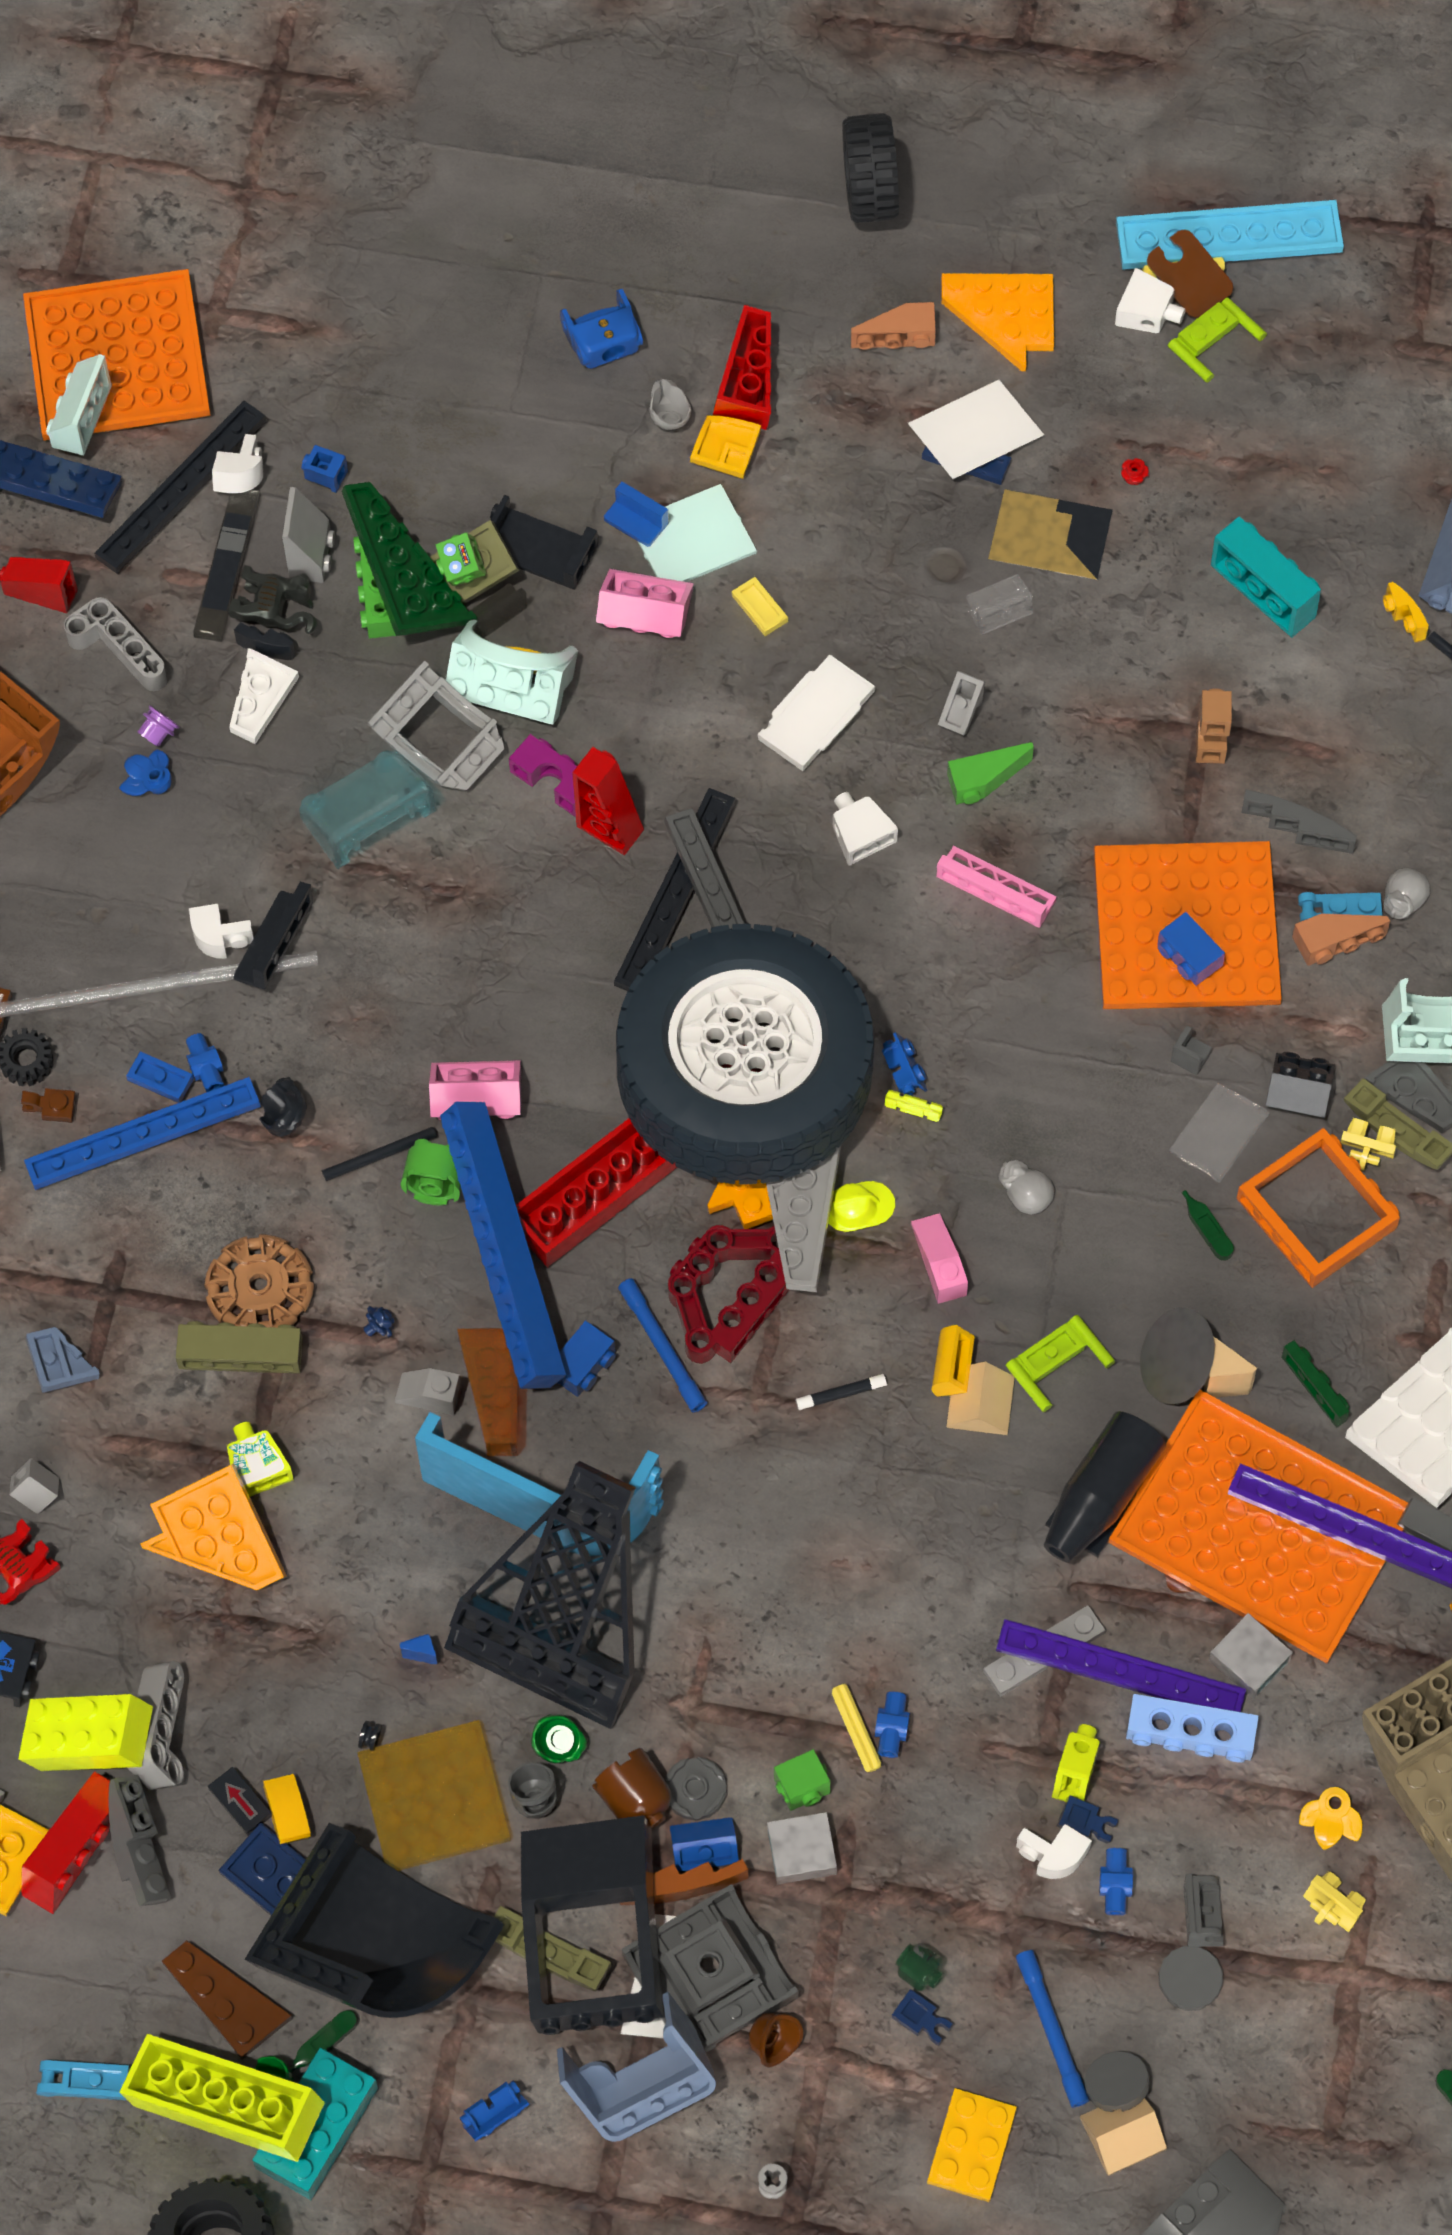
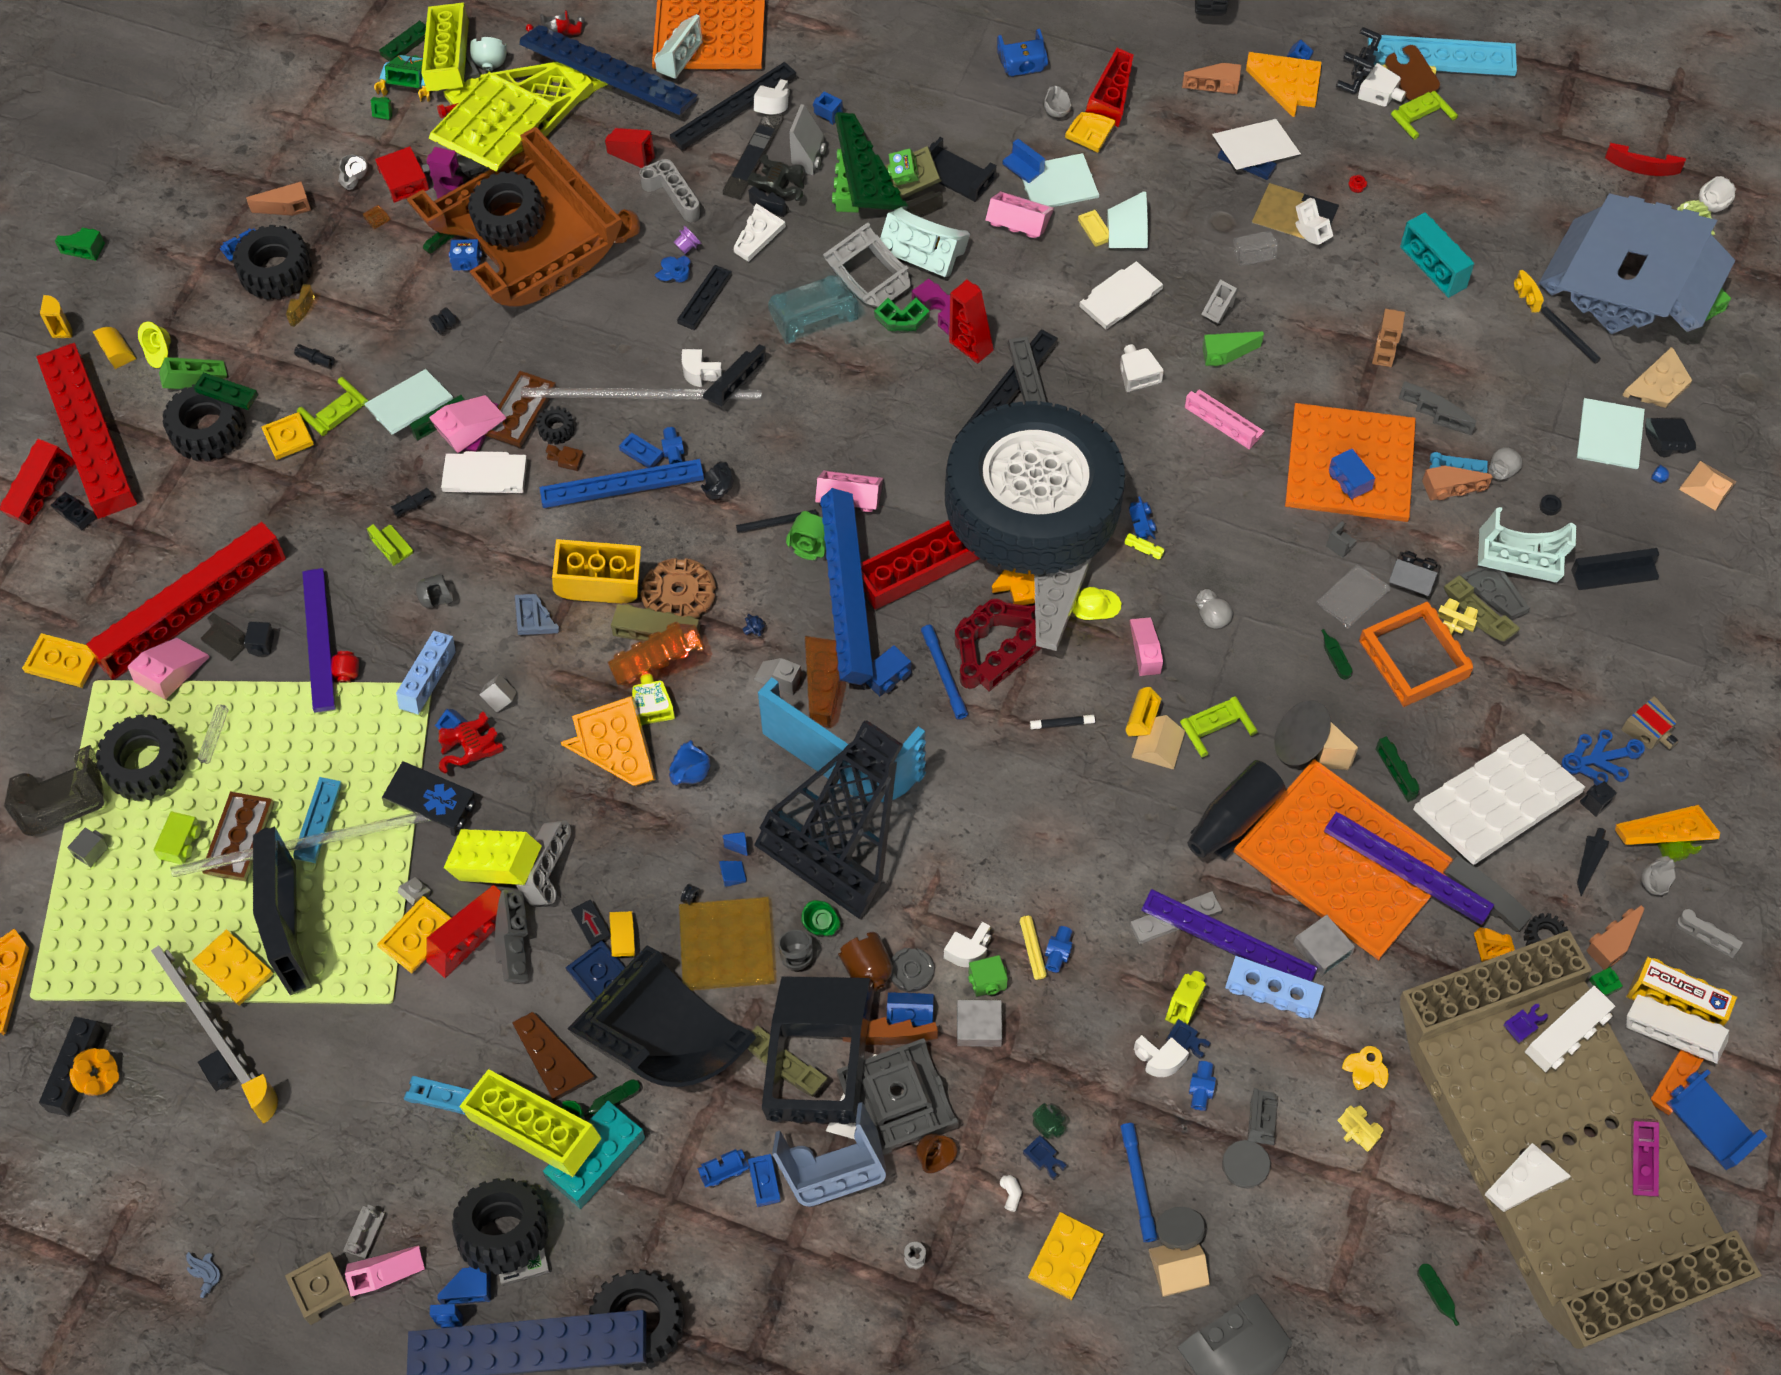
camera: 10 degrees right, 5 degrees down
none -> yellow brick [552,539,641,603]
none -> clear orange wedge [608,622,705,685]
none -> dark orange piece [614,209,640,244]
none -> blue hair [669,740,710,785]
none -> black tile [677,265,732,331]
none -> blue slope [719,861,746,887]
none -> blue plate [748,1154,781,1207]
none -> green brick [874,298,930,331]
none -> white brick [944,922,992,967]
none -> white arm [1000,1175,1022,1212]
none -> light aqua slope [1107,192,1148,248]
none -> blue slope [1287,39,1314,60]
none -> white brick [1295,198,1333,245]
none -> black plate [1336,27,1382,94]

